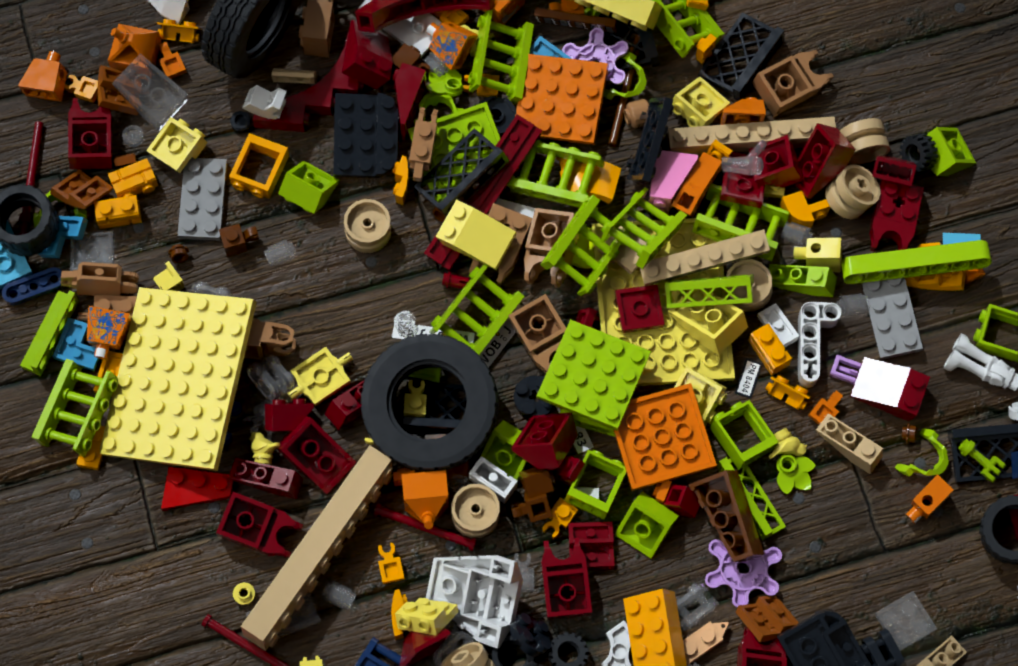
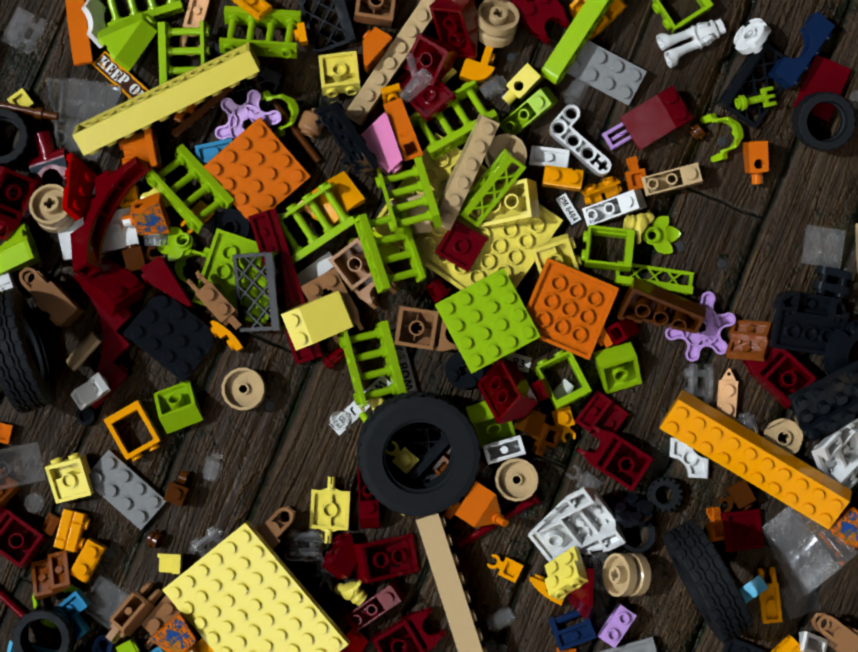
camera: 45 degrees left, 15 degrees up
none -> white slope [582,189,647,226]

